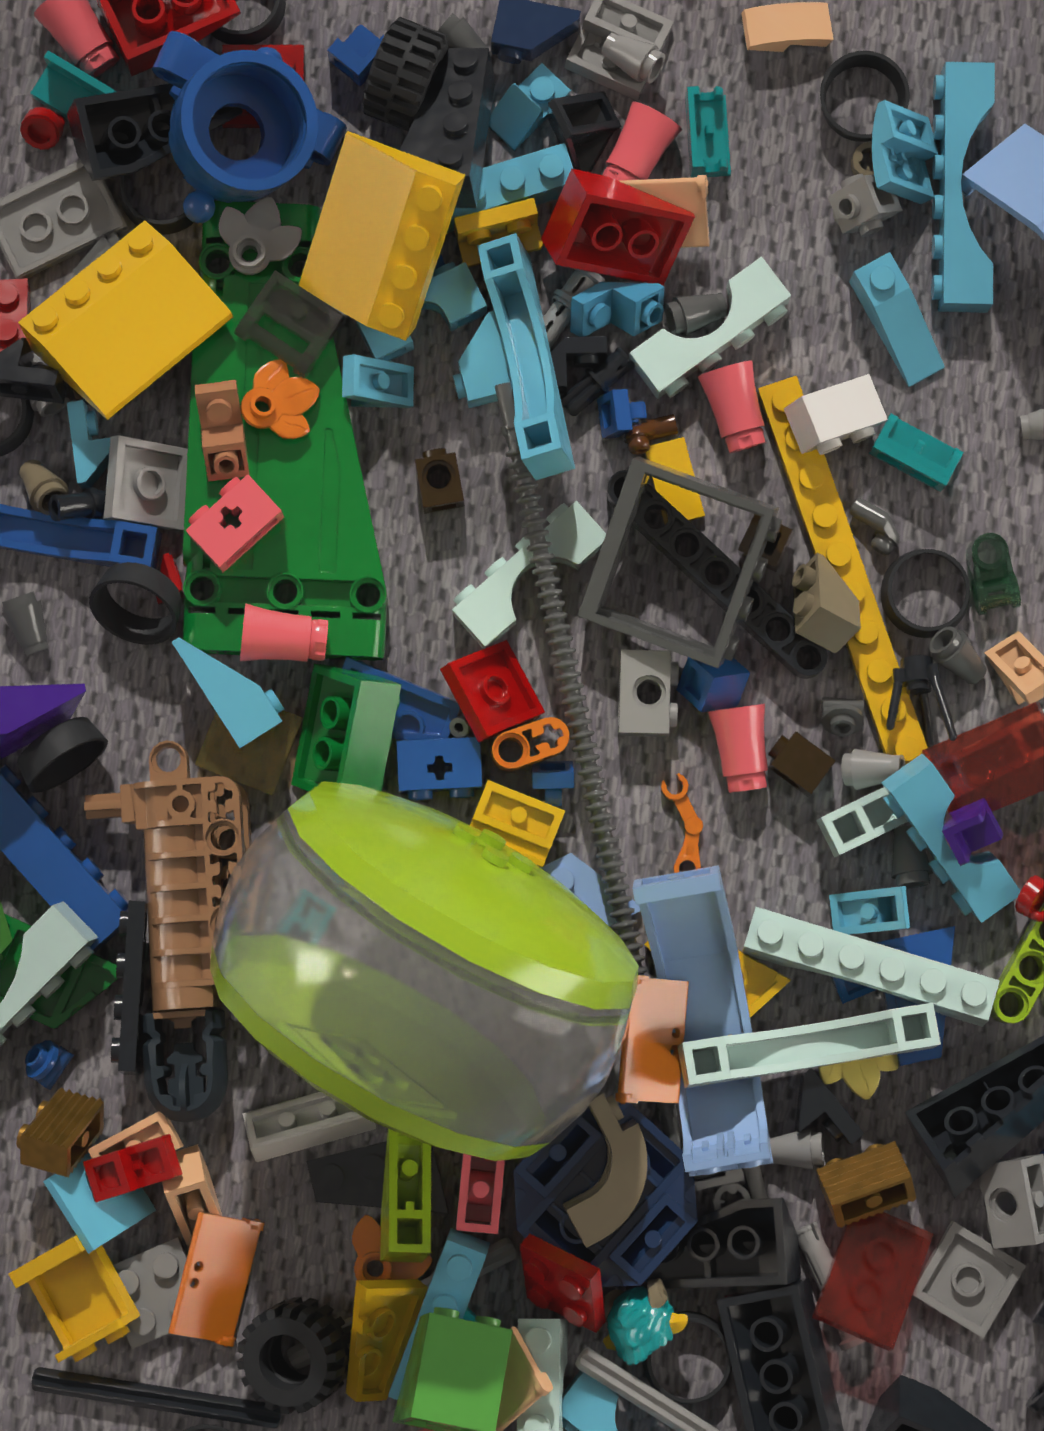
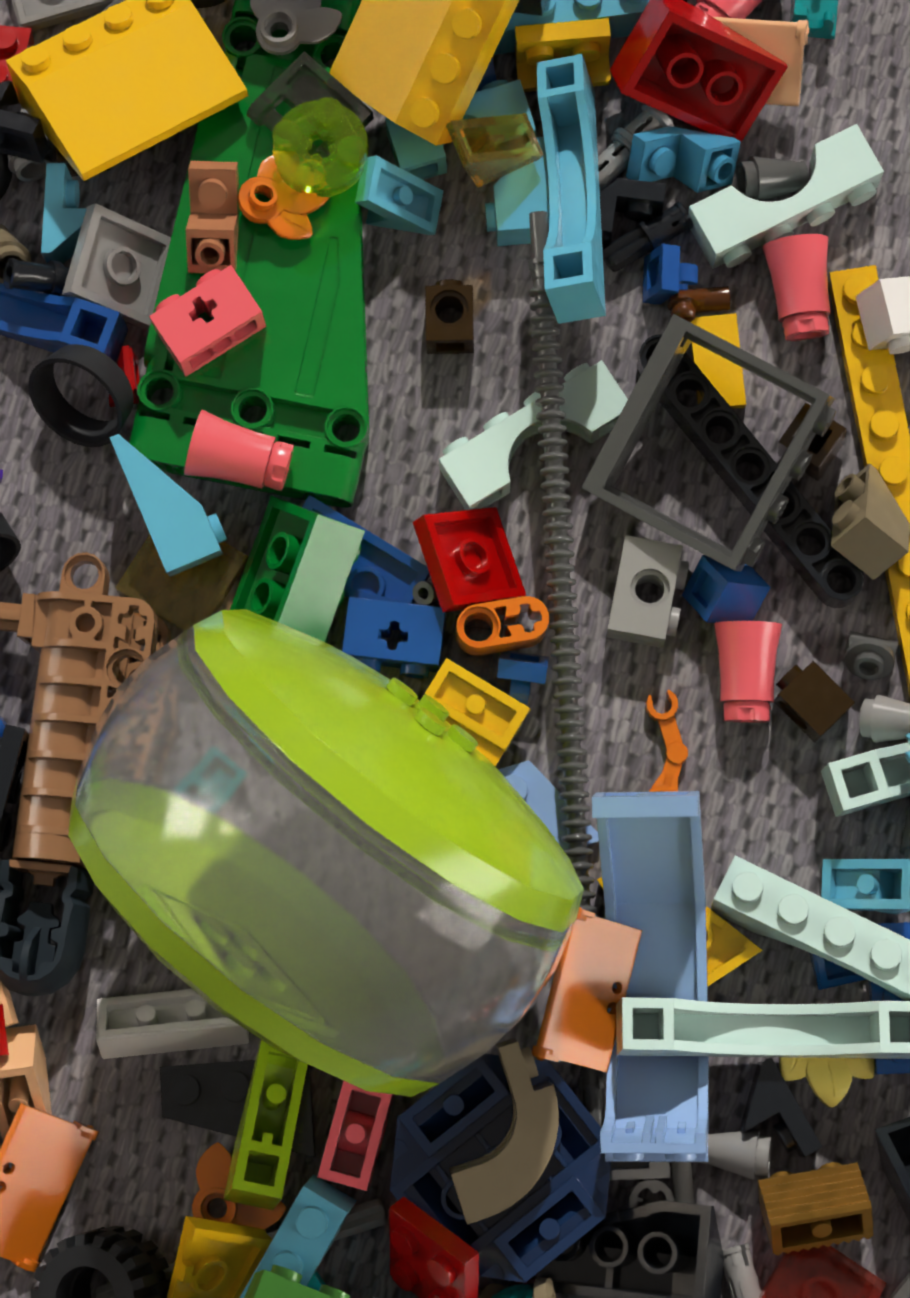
camera: 20 degrees right, 5 degrees down
none -> clear neon green plate [272,97,369,197]
none -> clear yellow slope [446,113,544,188]

